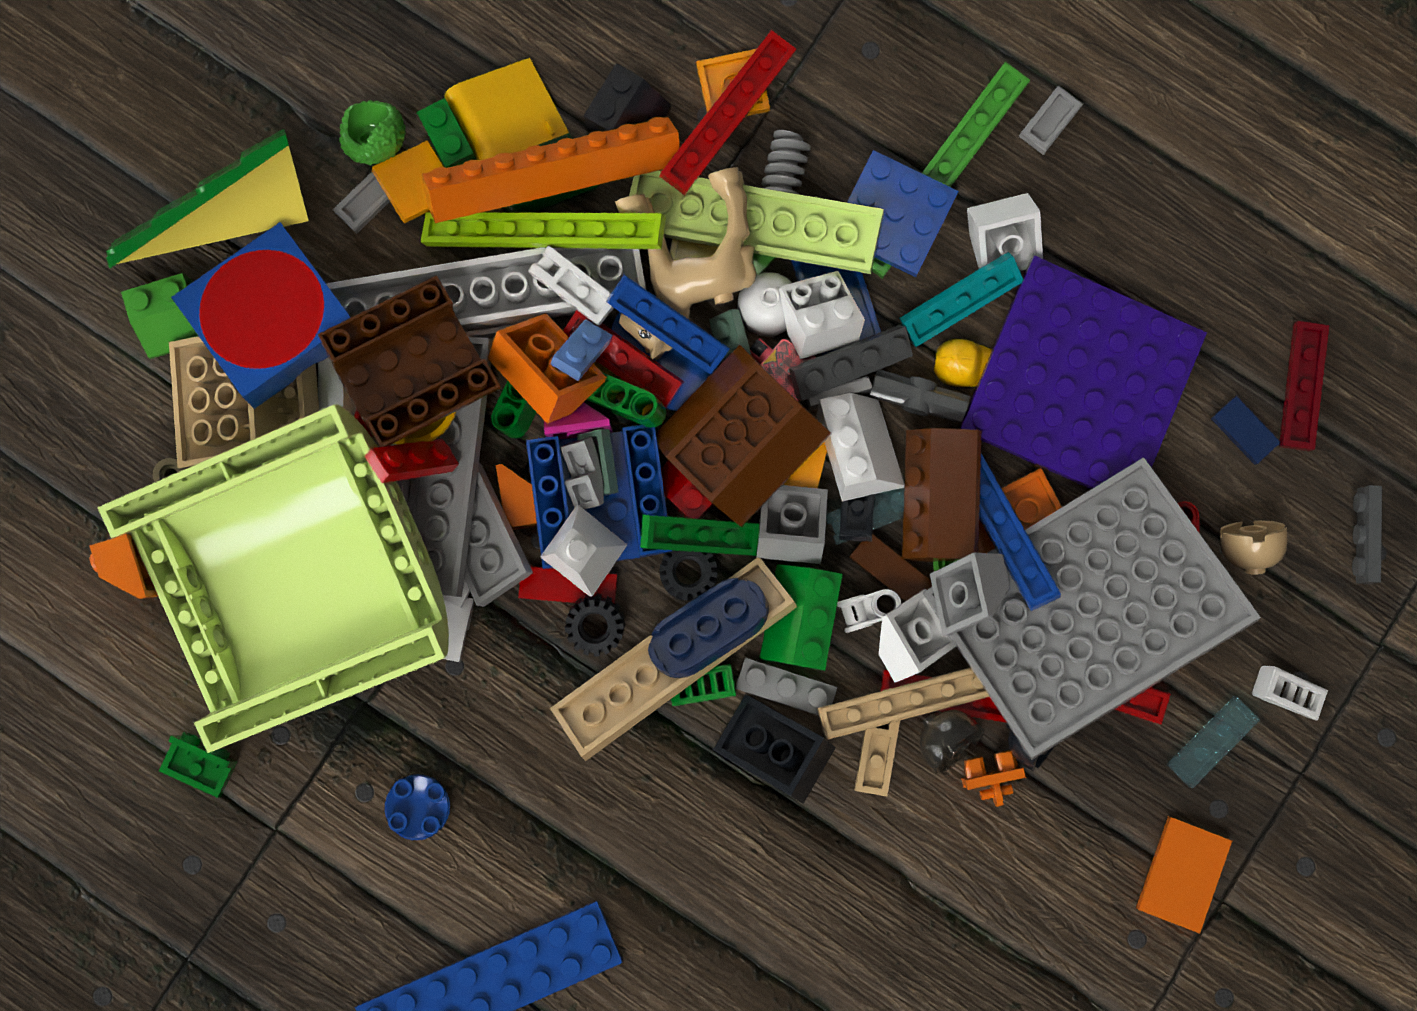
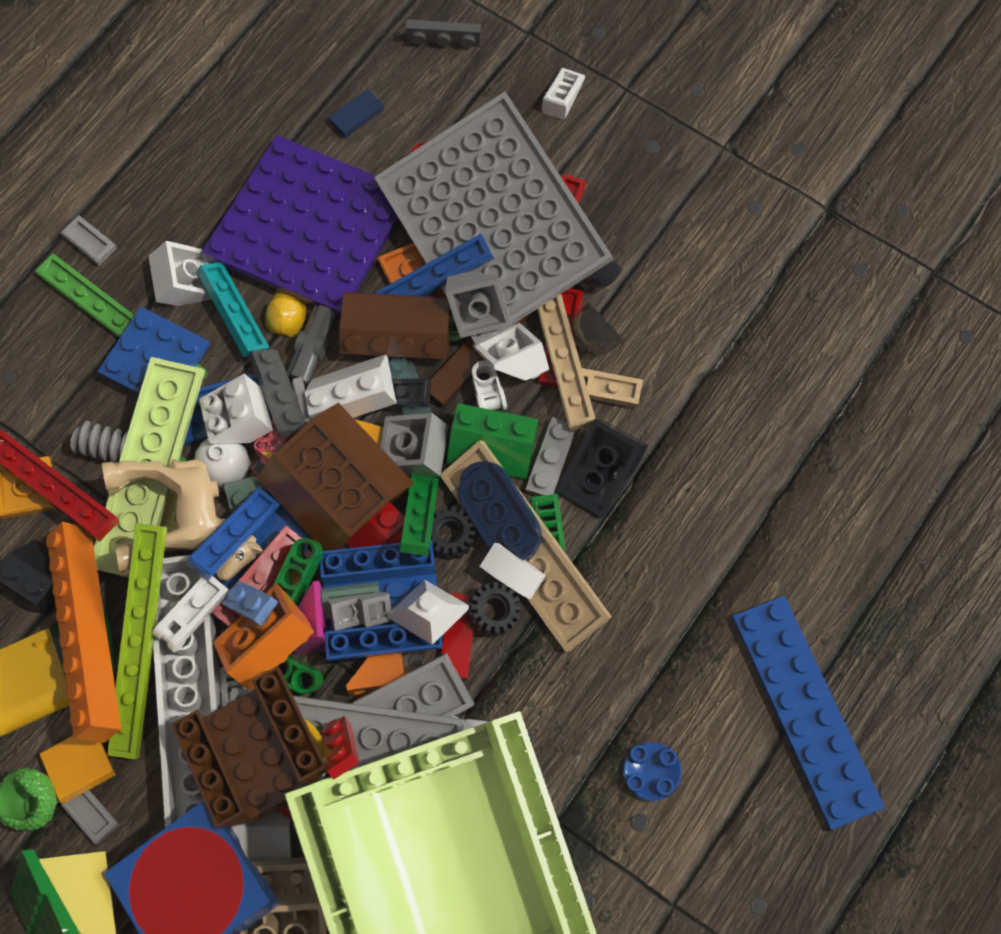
camera: 85 degrees left, 15 degrees down
green brick [417,98,476,168] -> none
orange hips [961,750,1026,807] -> none
orange tile [1136,816,1232,934] -> none
clear light blue tile [1166,696,1260,788] -> none
tan cylinder [1220,520,1287,575] -> none
dark red plate [1279,321,1329,452] -> none
none -> white slope [480,543,546,599]

